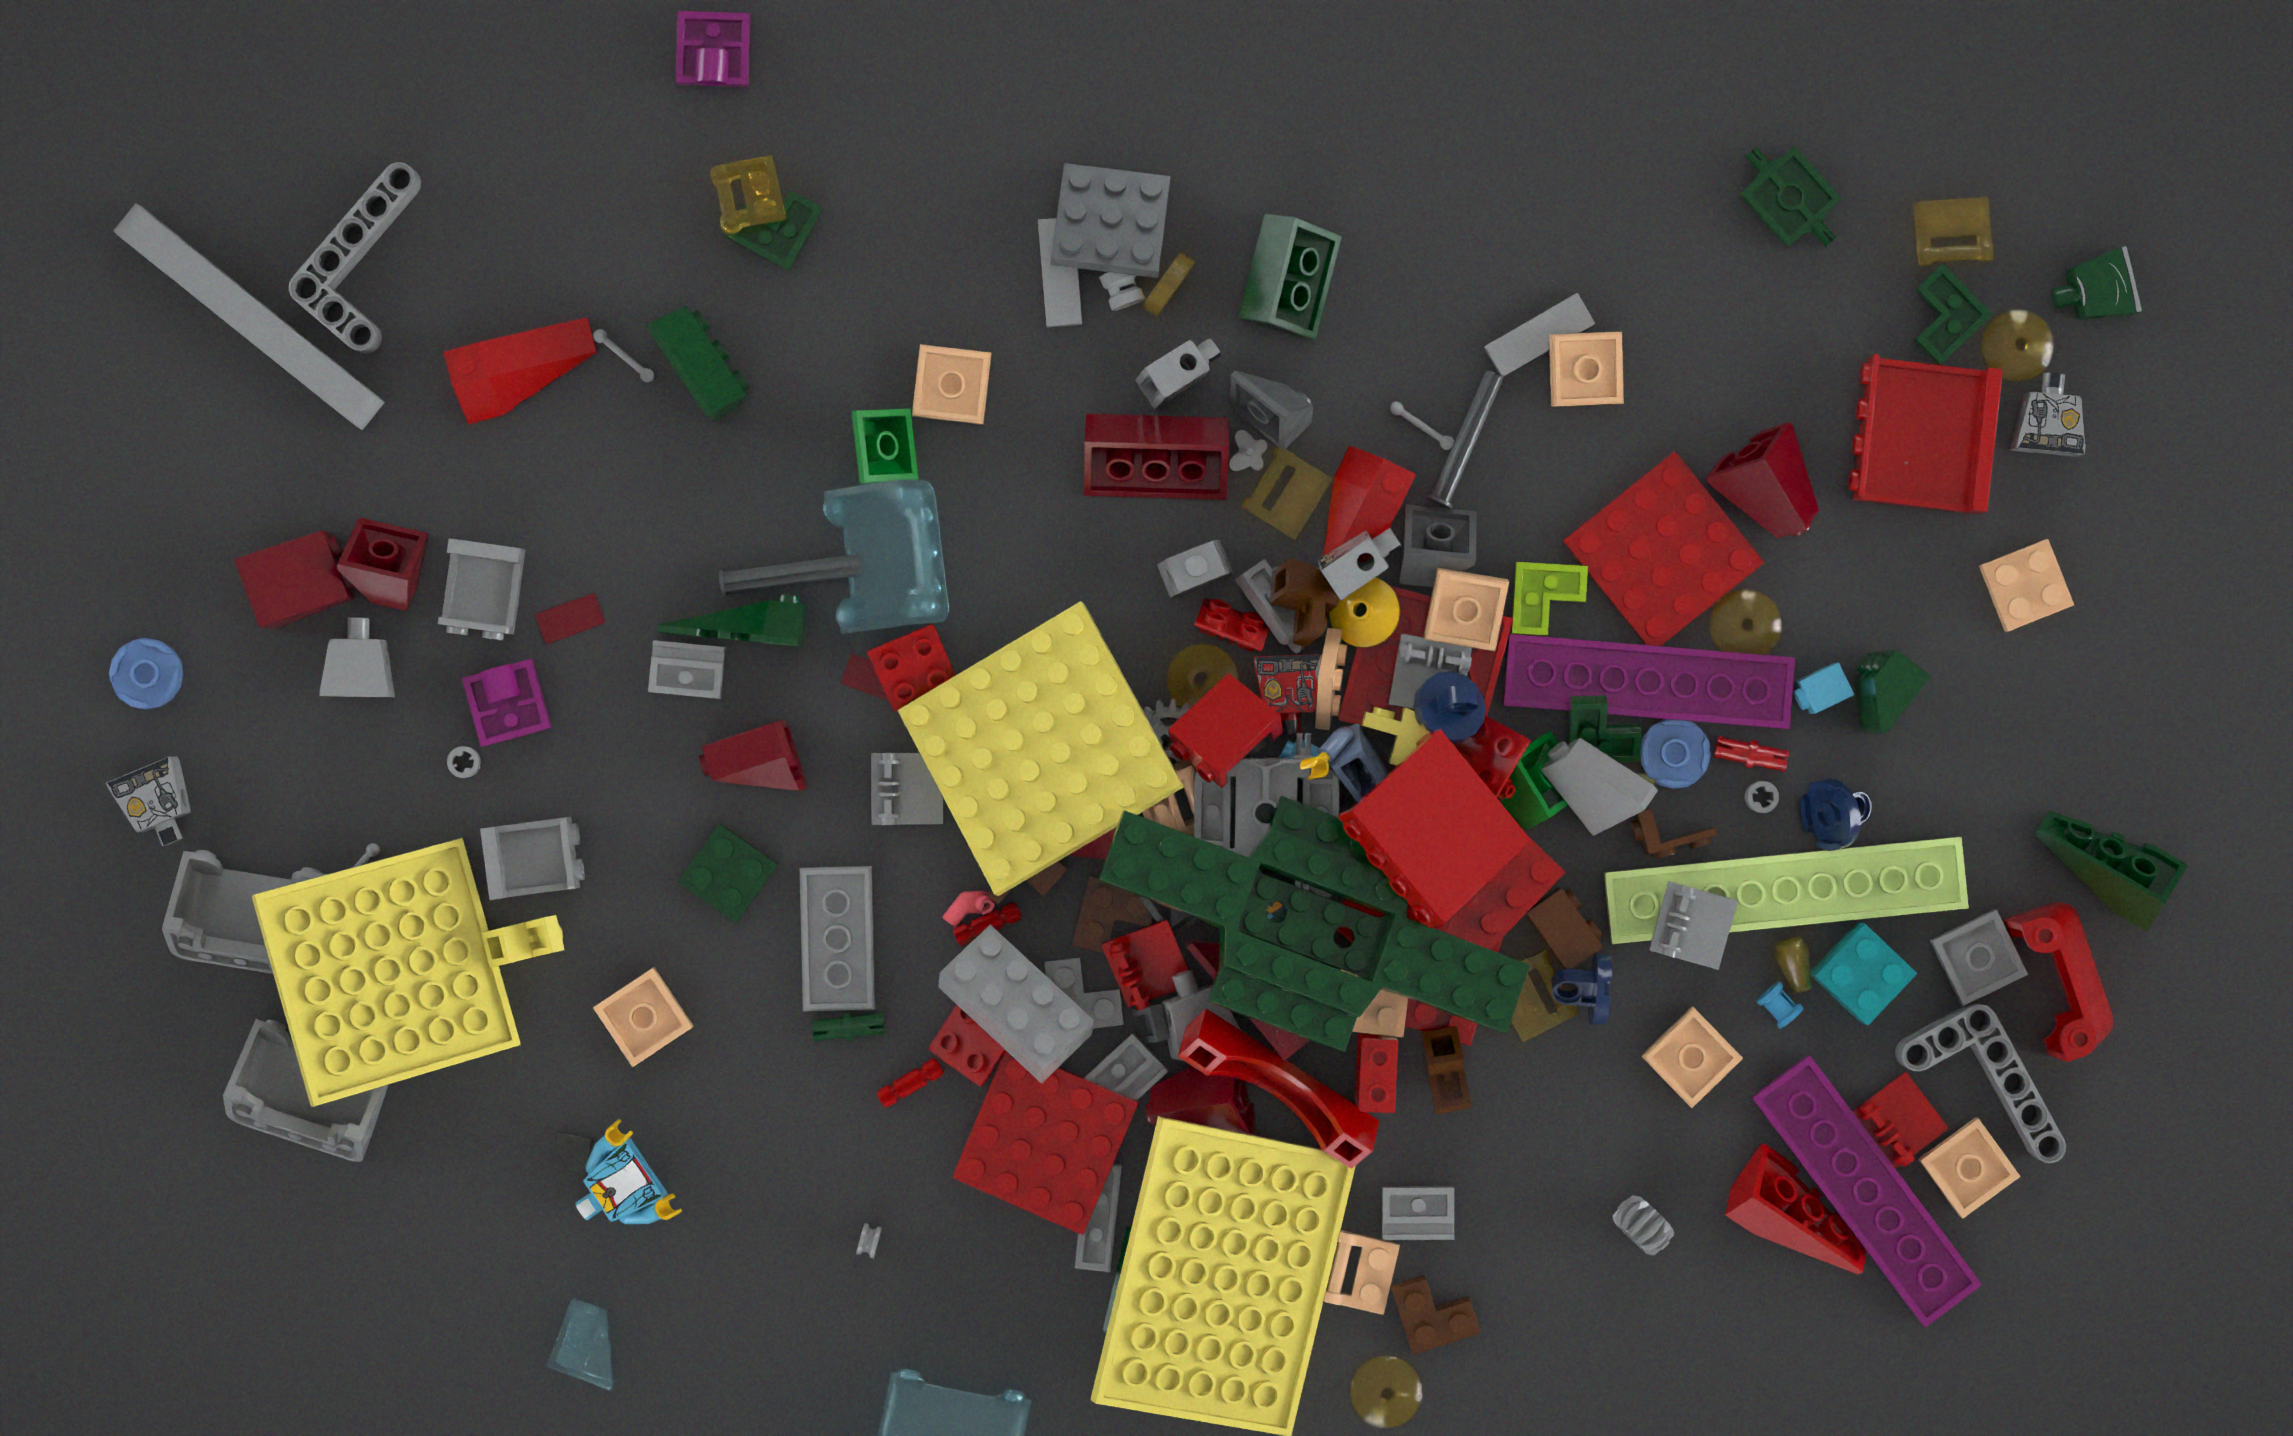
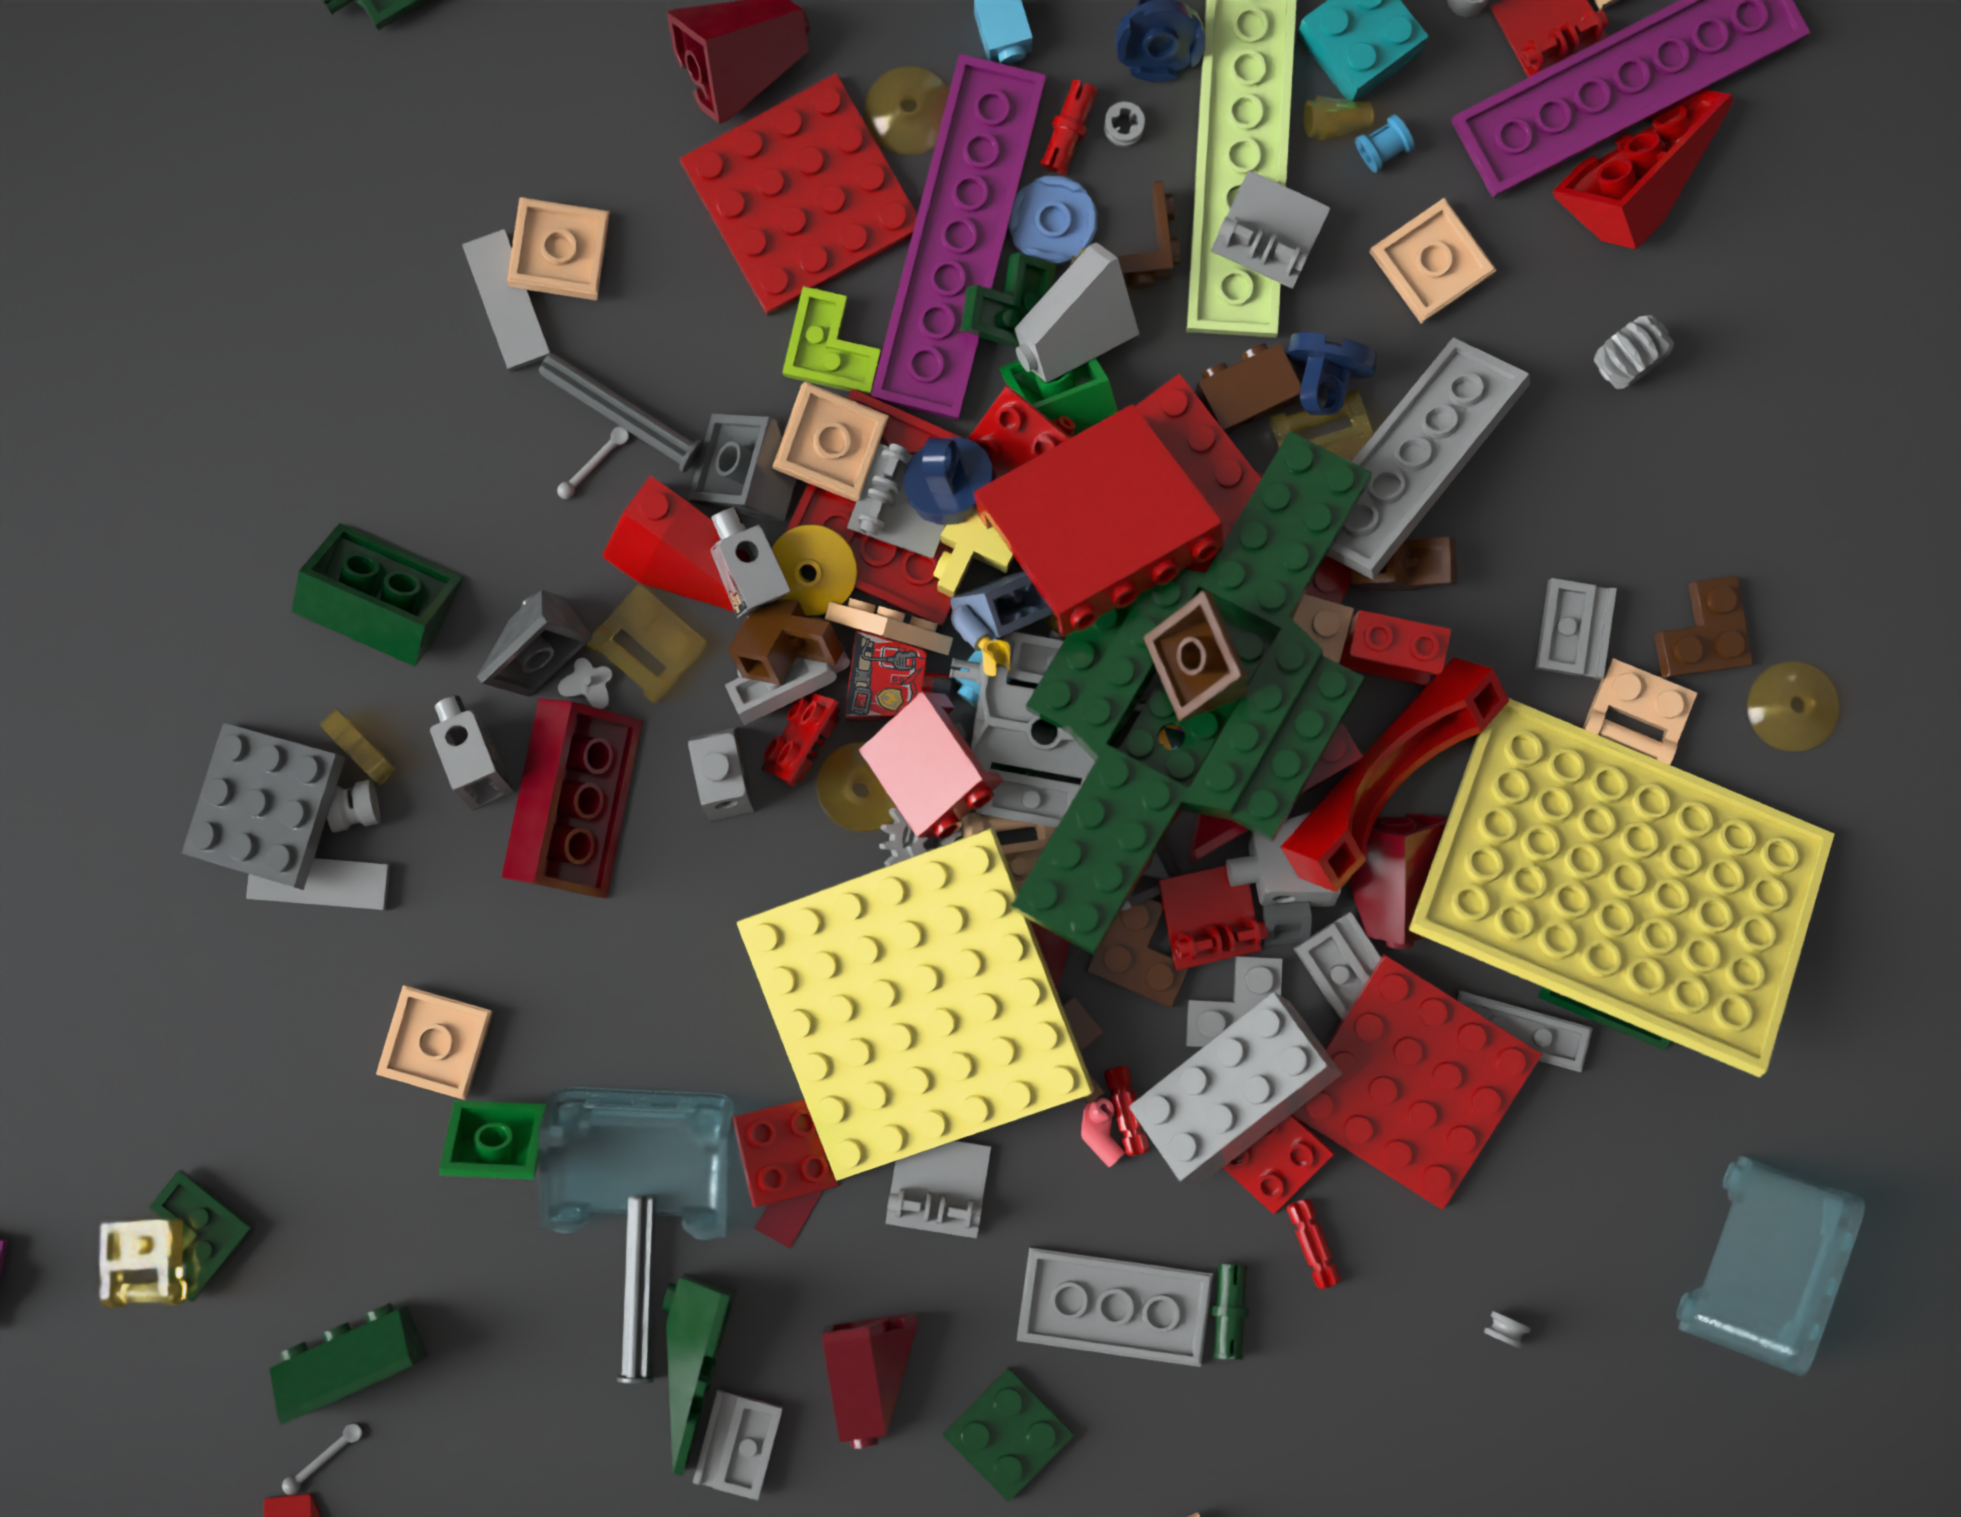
camera: 85 degrees left, 5 degrees down
none -> reddish brown slope [1143,591,1248,721]
none -> light grey plate [1327,337,1530,579]

